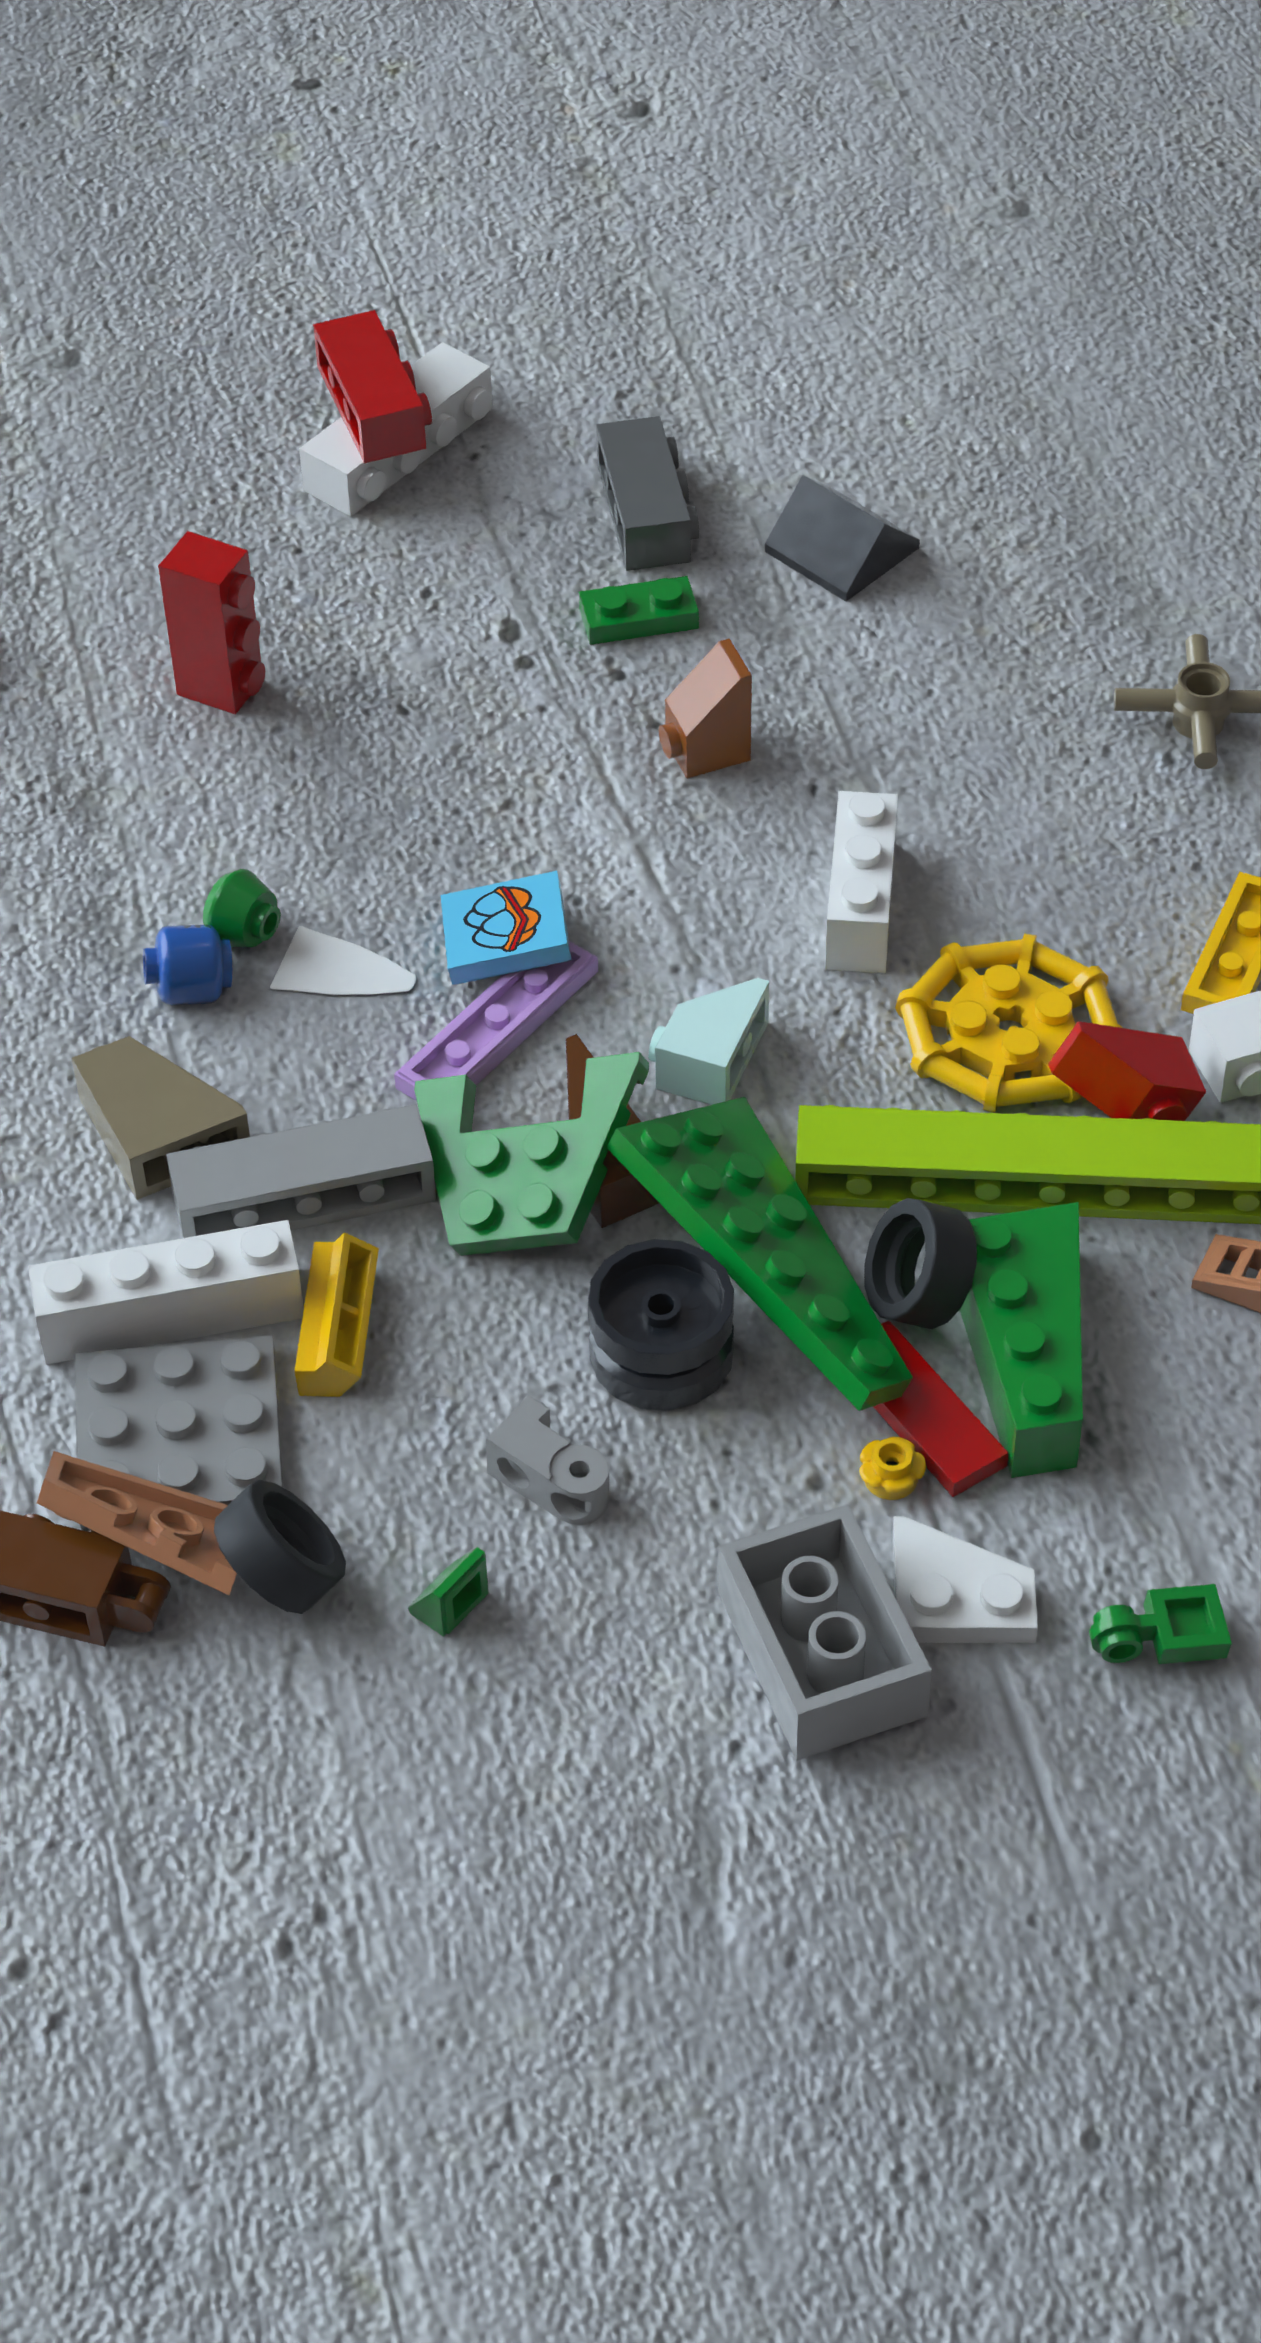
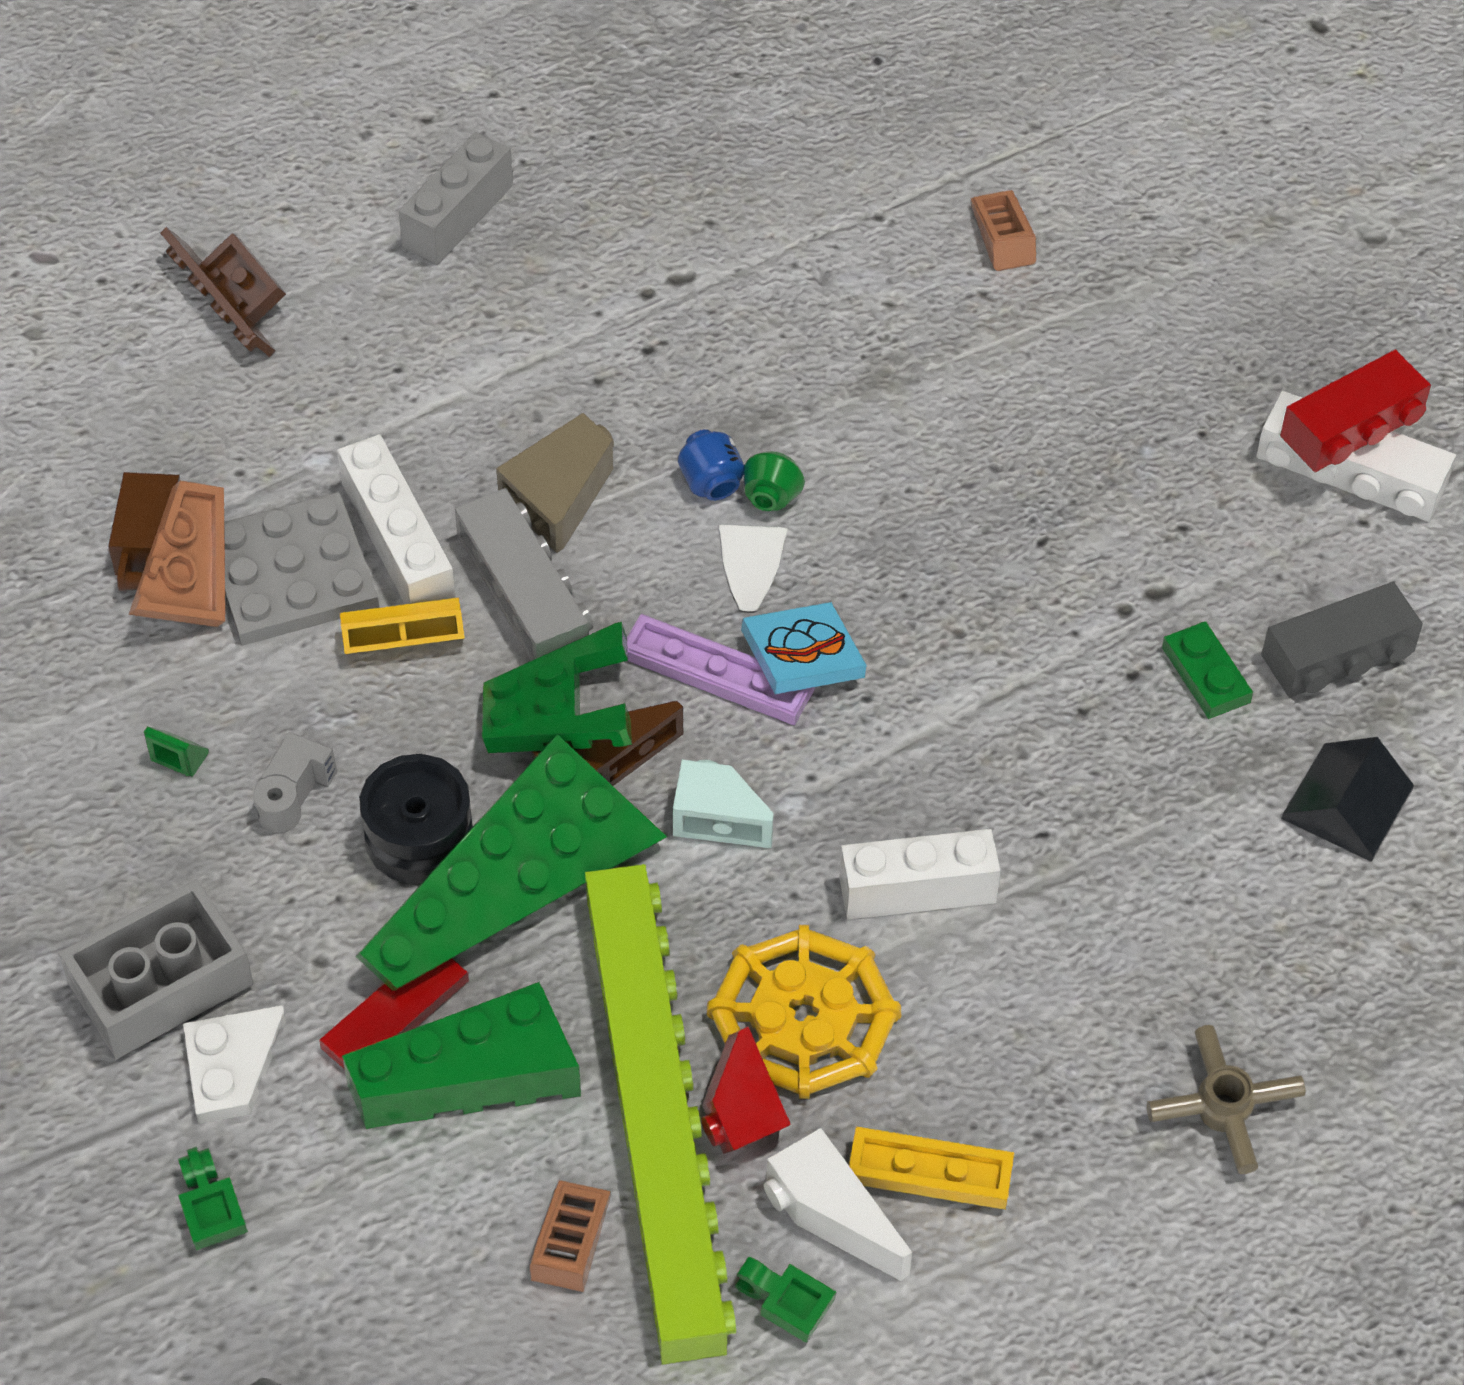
camera: 75 degrees right, 5 degrees up
red brick [158,531,265,715] -> none
black tyre [214,1480,346,1614] -> none
dark orange slope [659,638,752,779] -> none
yellow plate [859,1436,926,1500] -> none
black tyre [864,1198,977,1329] -> none

